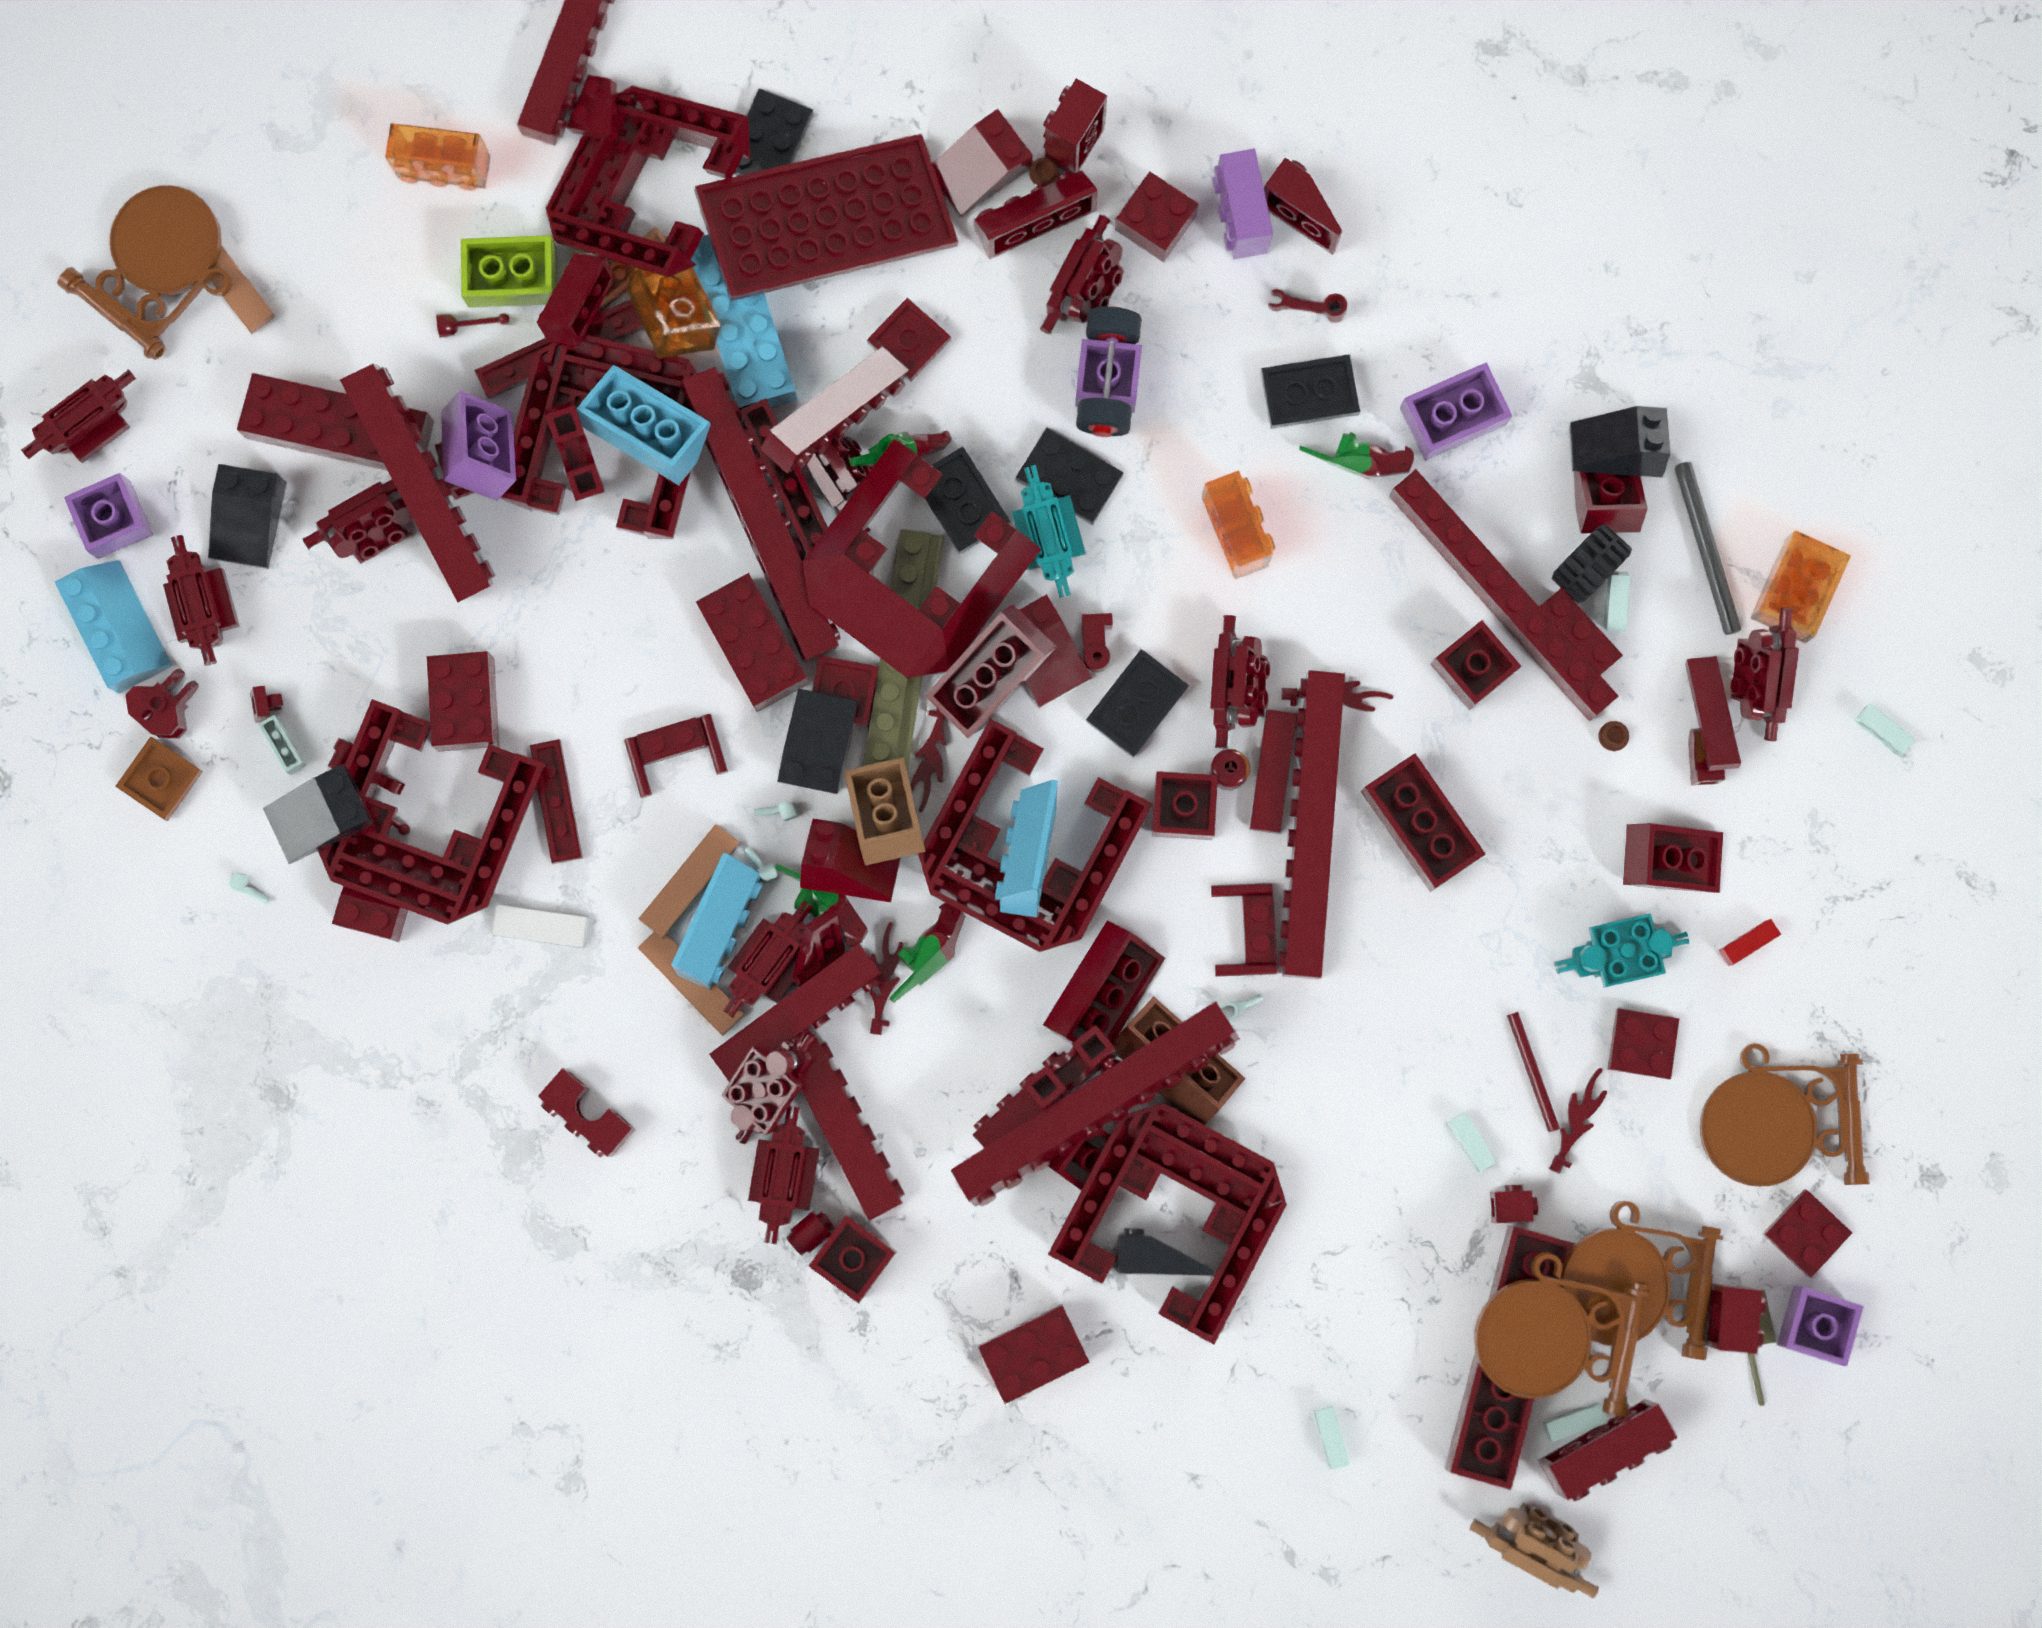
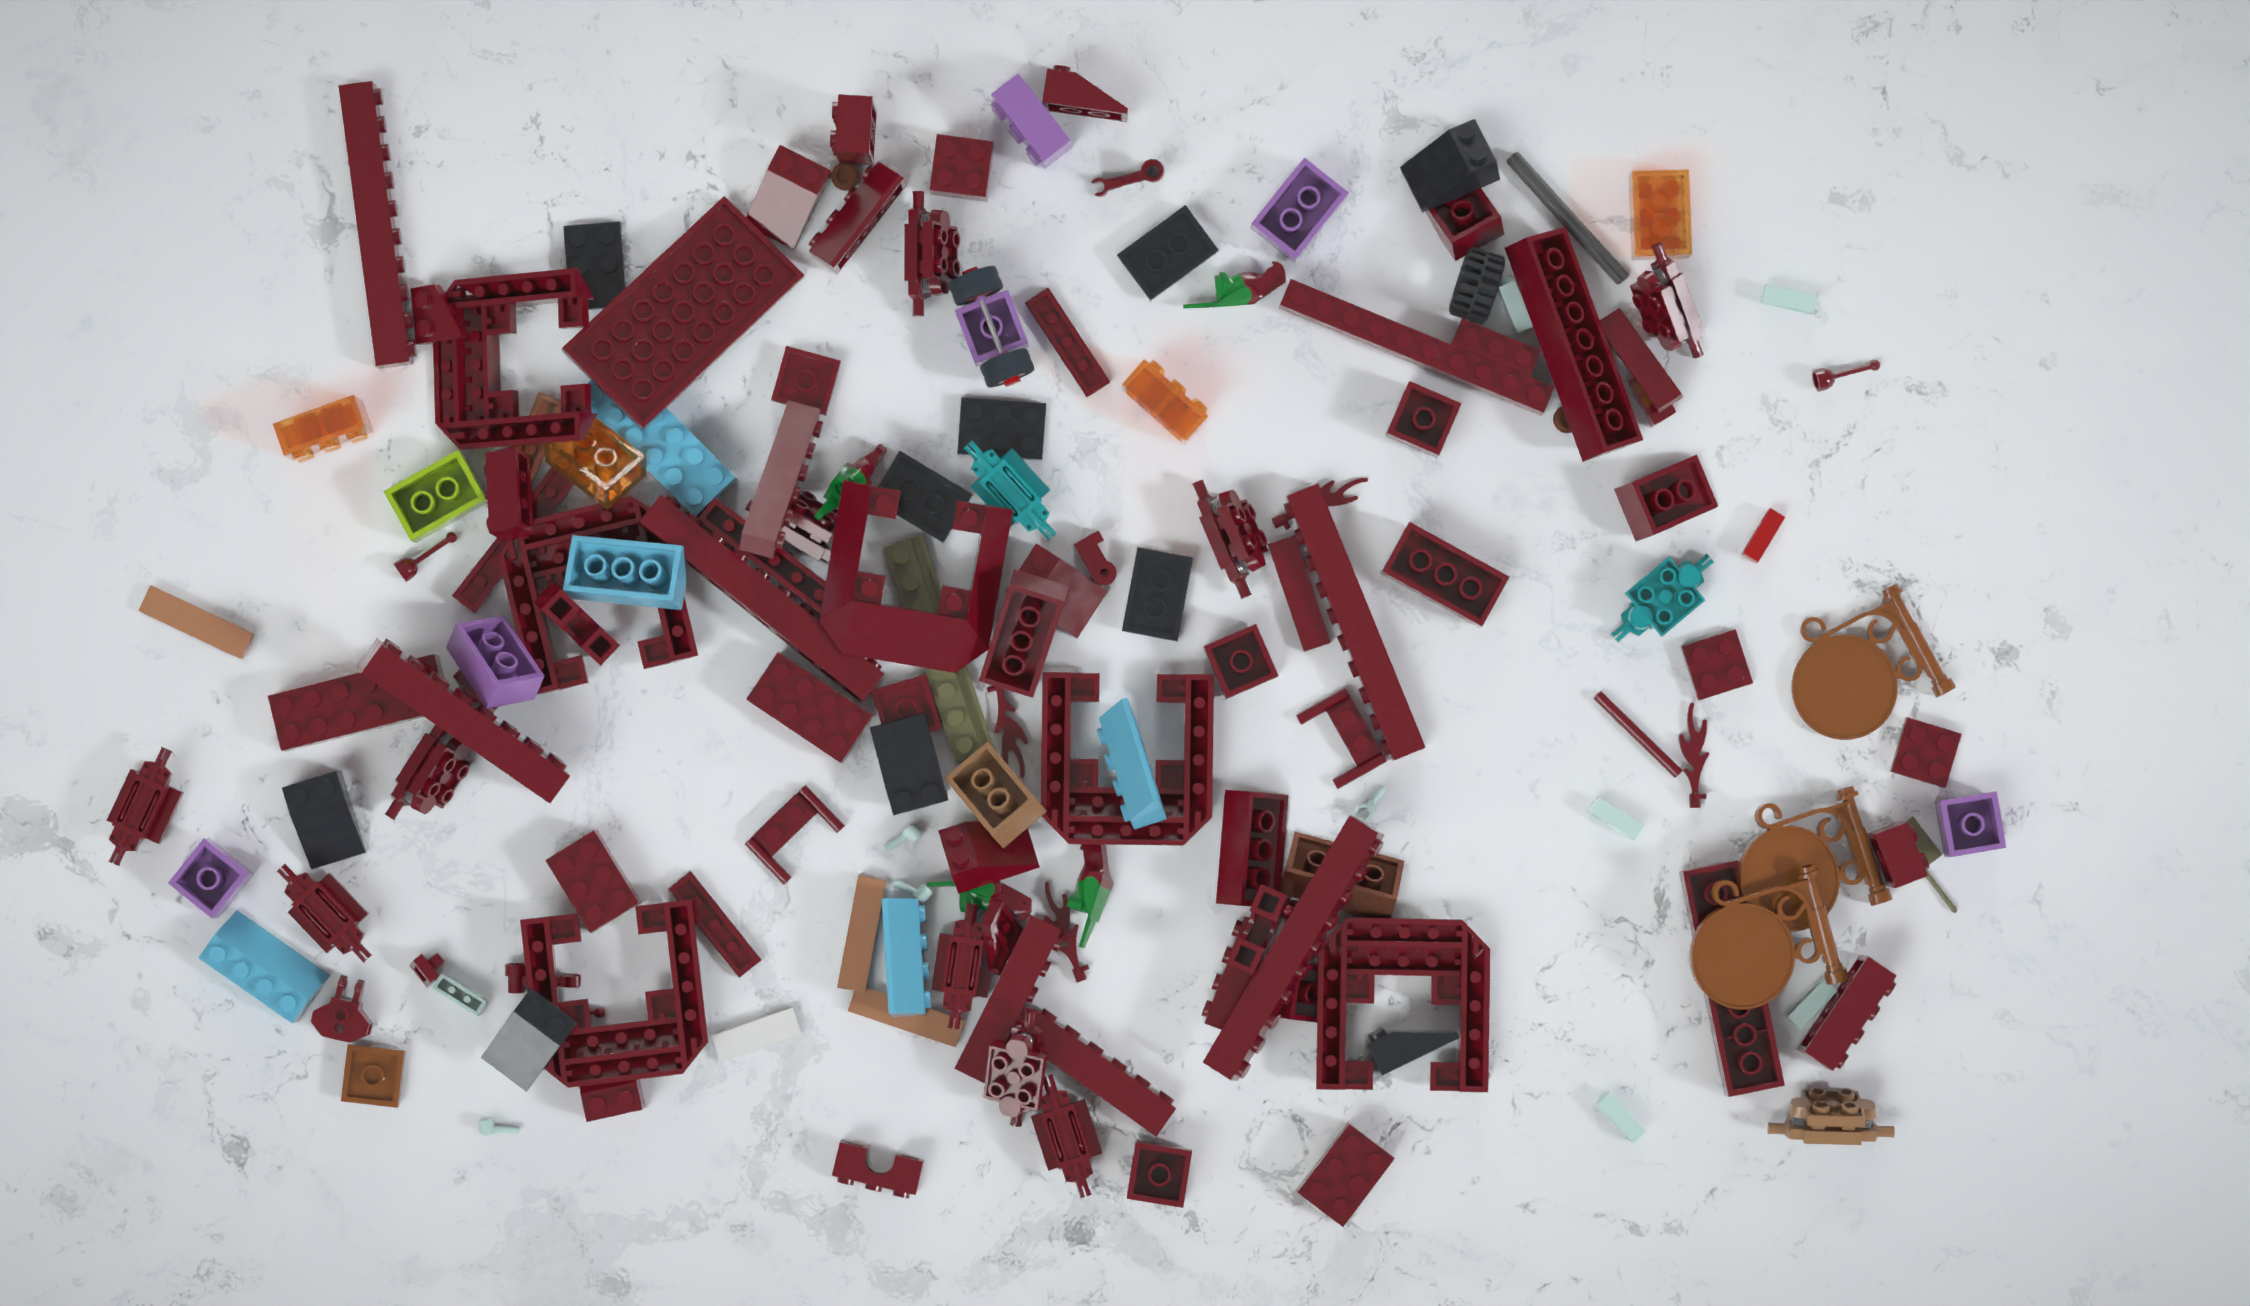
camera: 30 degrees left, 5 degrees up
dark orange piece [57,185,232,360] -> none
dark red brick [786,1210,833,1256] -> none
dark red head [1209,749,1250,791] -> none
dark red brick [1490,1184,1538,1223] -> none
none -> dark red tile [1025,288,1110,398]
none -> dark red brick [1504,227,1644,462]
none -> dark red hinge [1812,360,1881,392]

